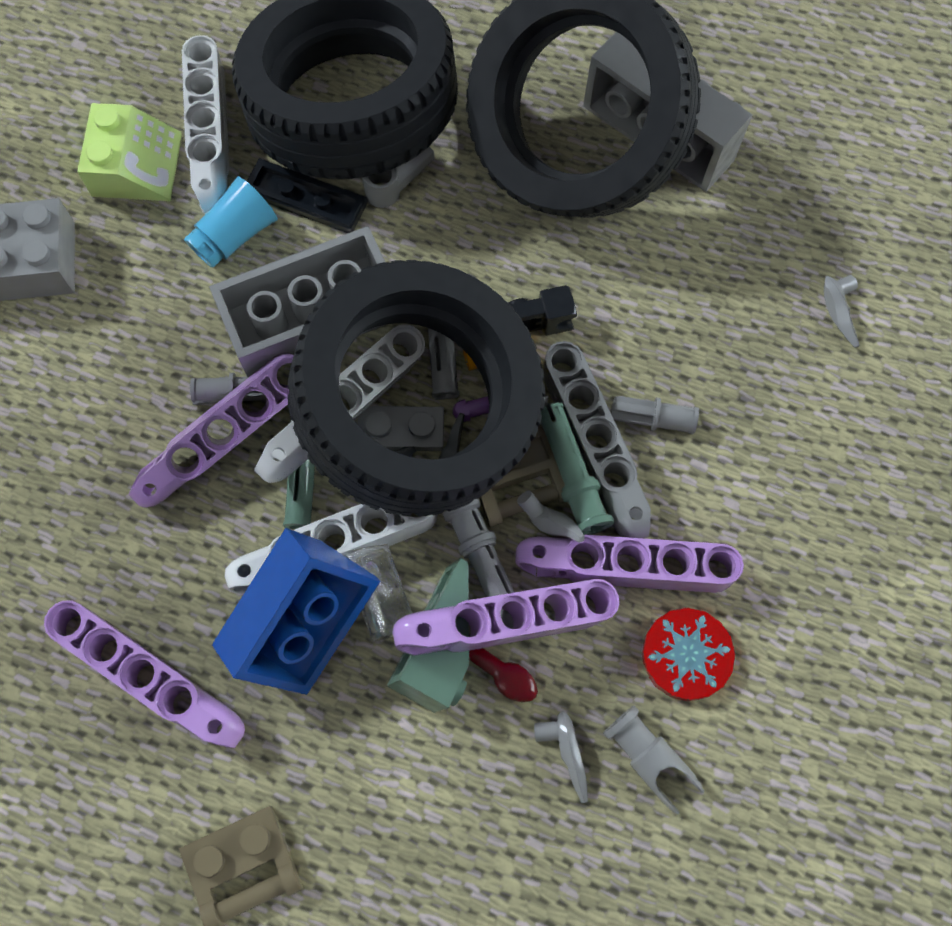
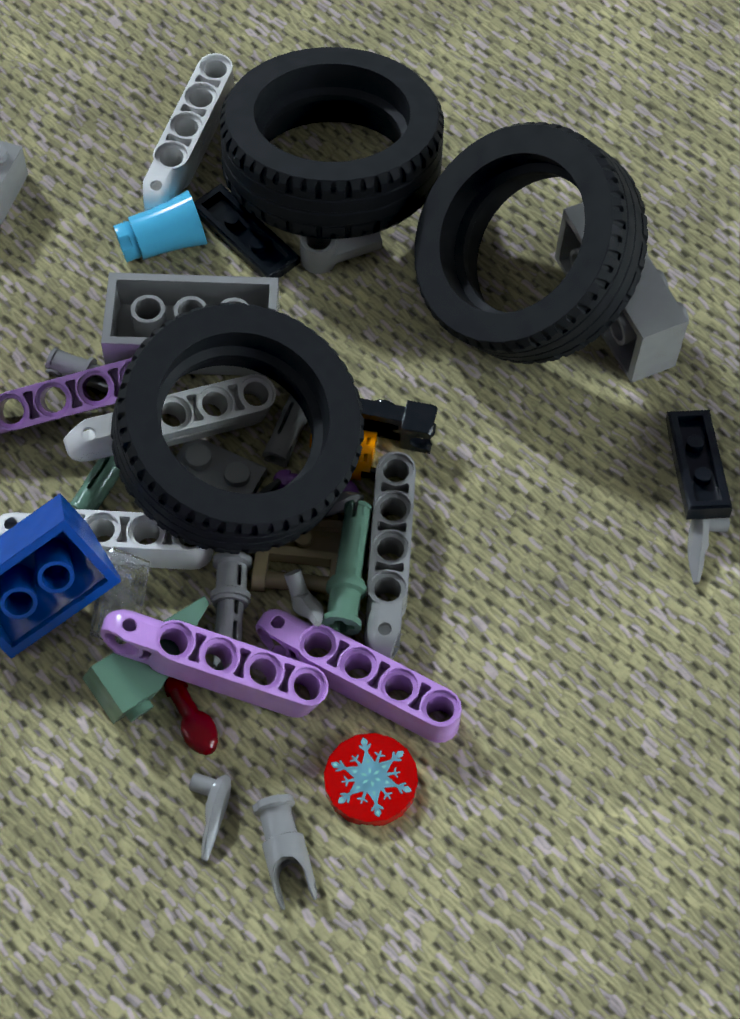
camera: 25 degrees right, 10 degrees down
yellowish green slope [77,103,182,201] -> none
light grey axle [611,396,699,434] -> none
none -> black tile [666,410,732,520]

